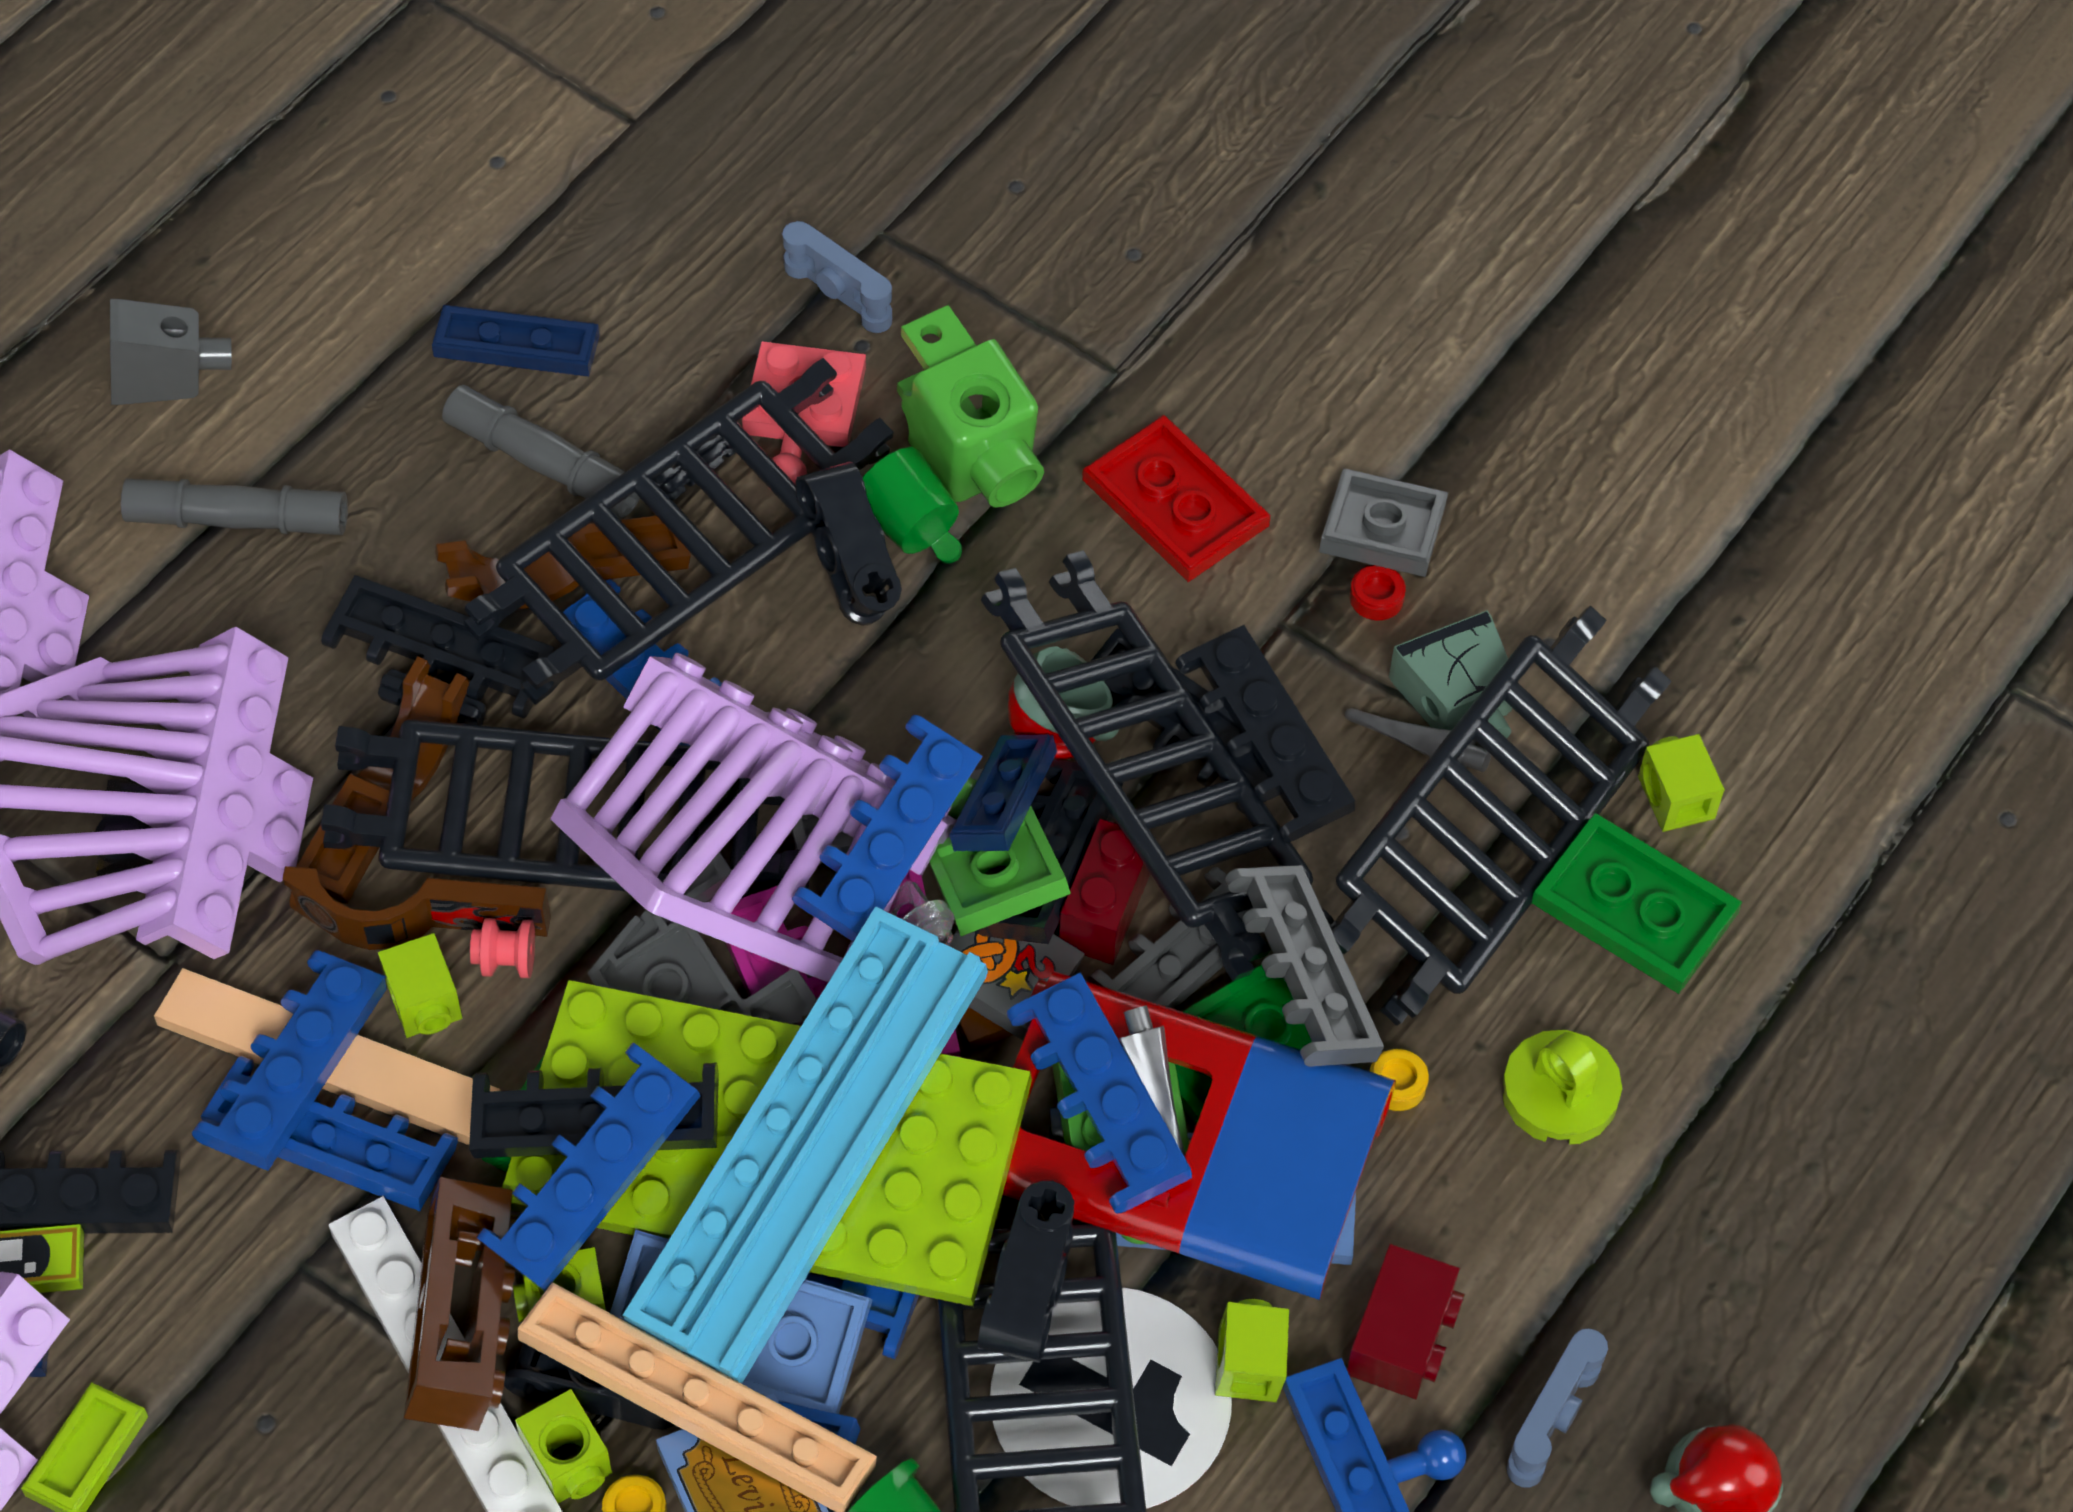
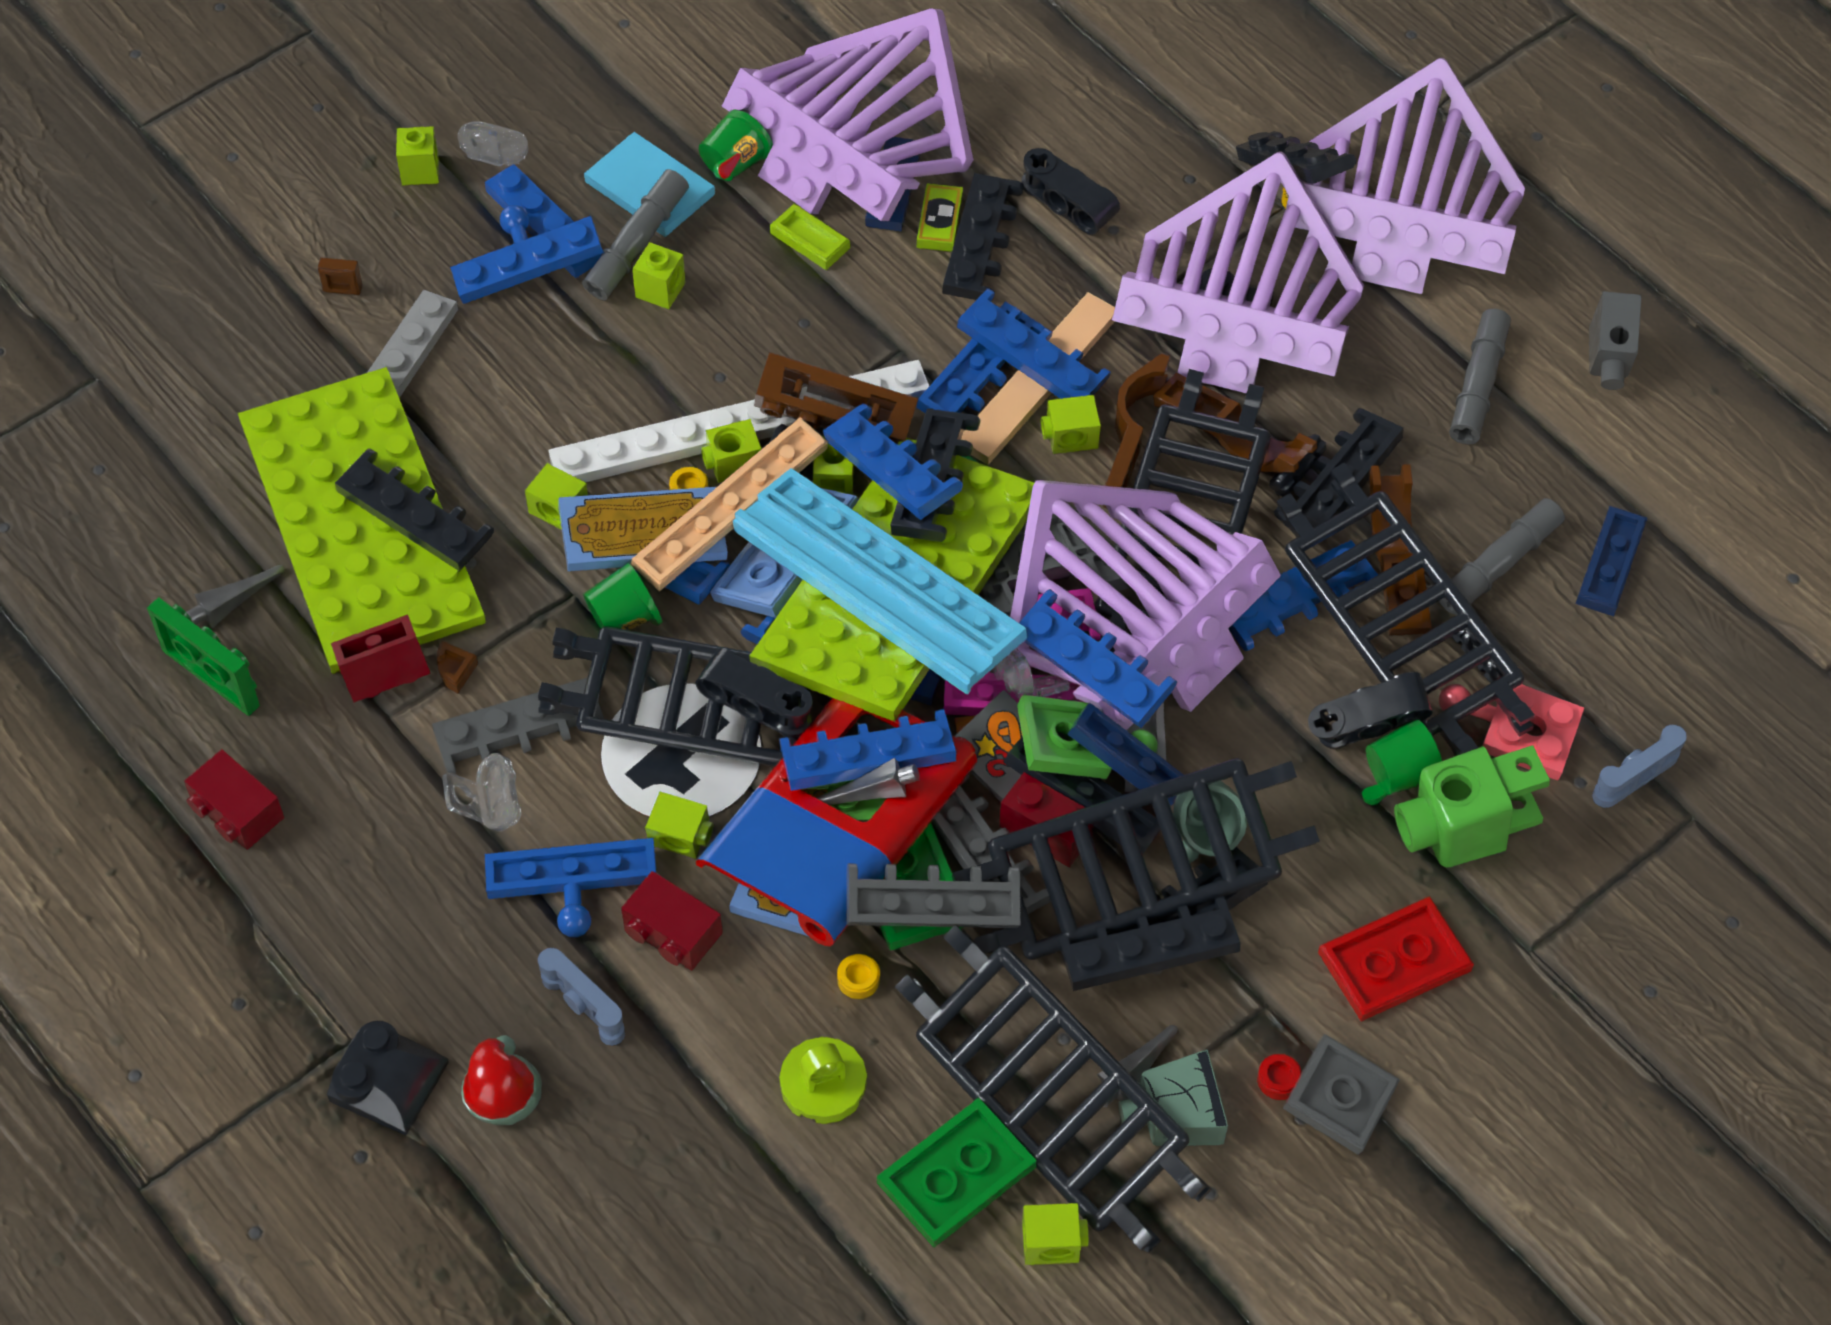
camera: 105 degrees right, 0 degrees up
coral wheel [470,918,535,978] -> none

